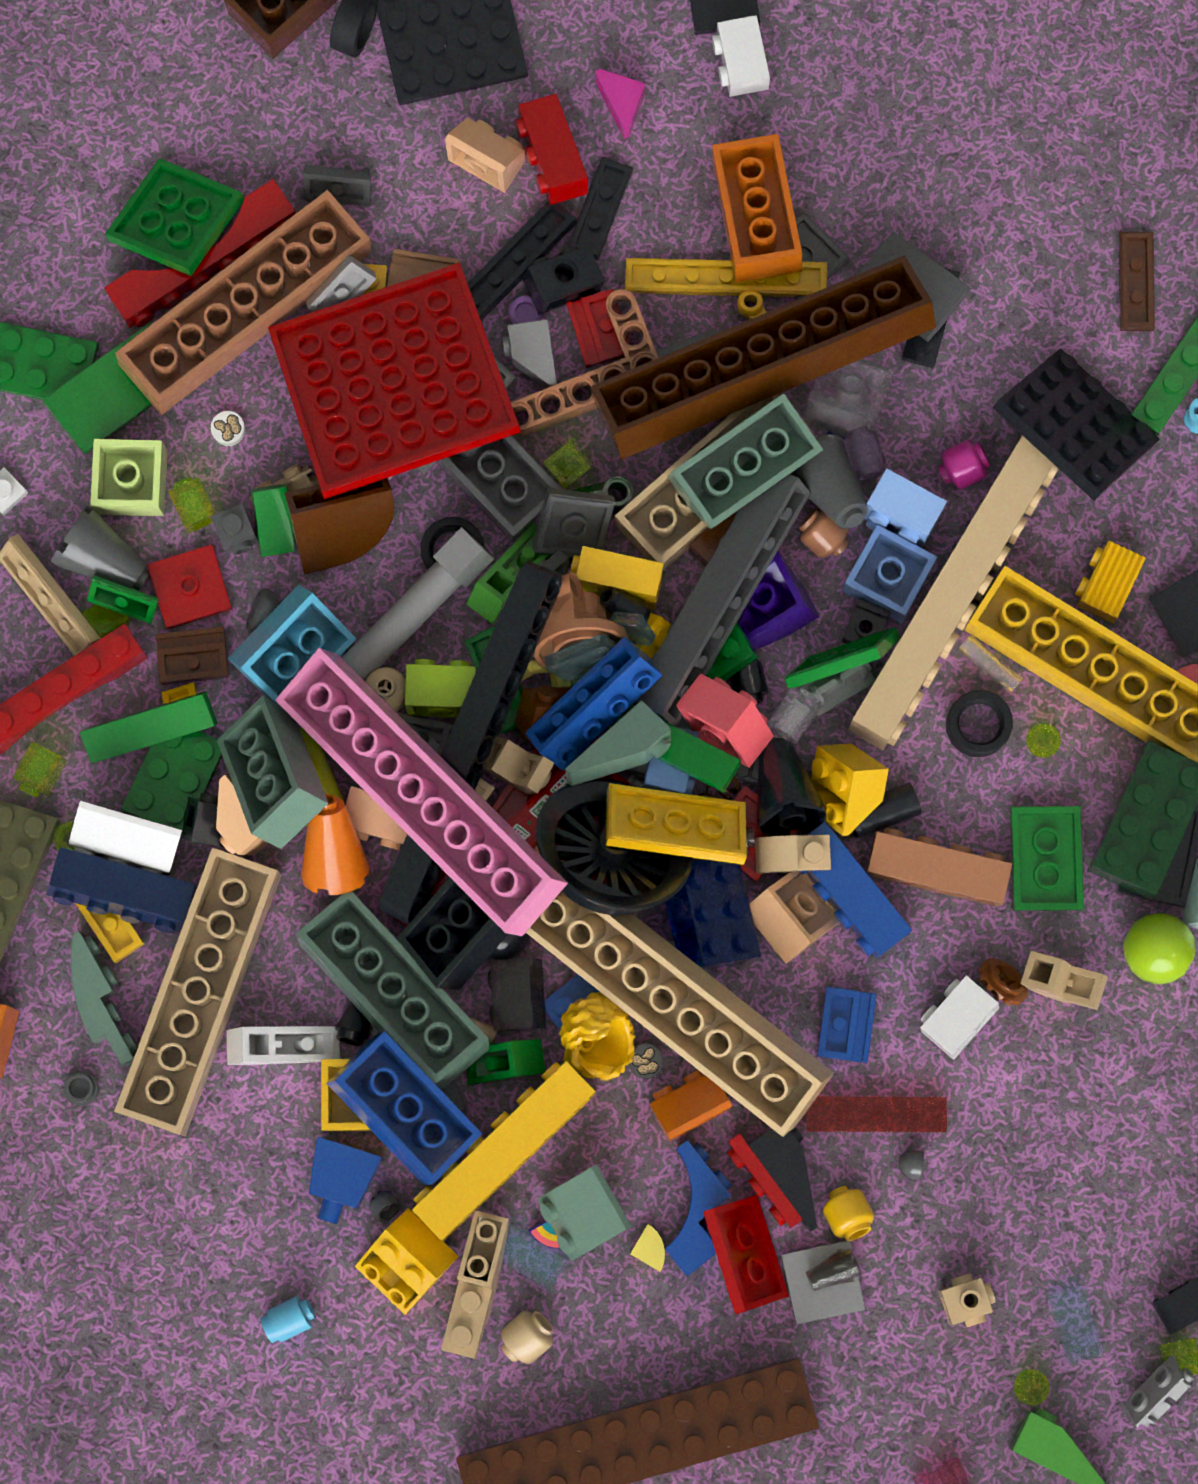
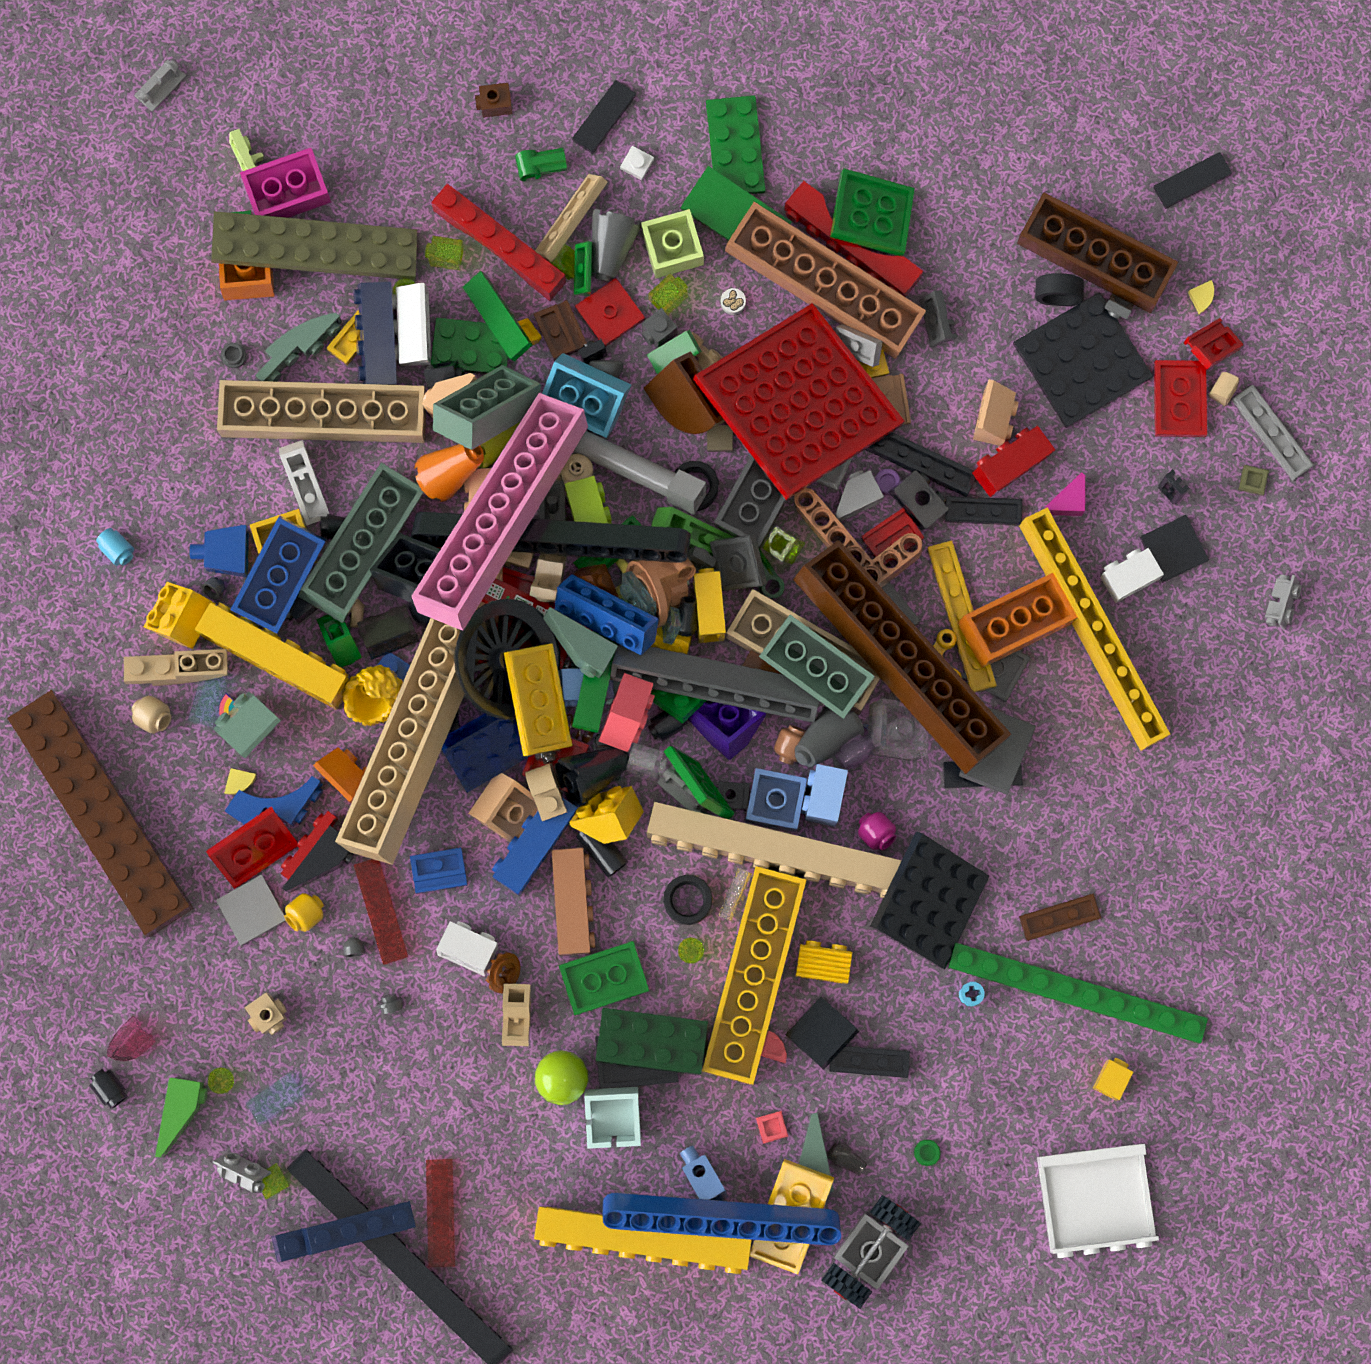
camera: 70 degrees right, 0 degrees up
tile [629,1044,663,1079] -> none
clear smoke cone [806,1248,861,1291] -> none
none -> dark grey plate [377,993,403,1014]
none -> black plate [579,339,607,365]
none -> dark tan tile [707,425,733,452]
none -> yellow brick [1019,507,1171,751]

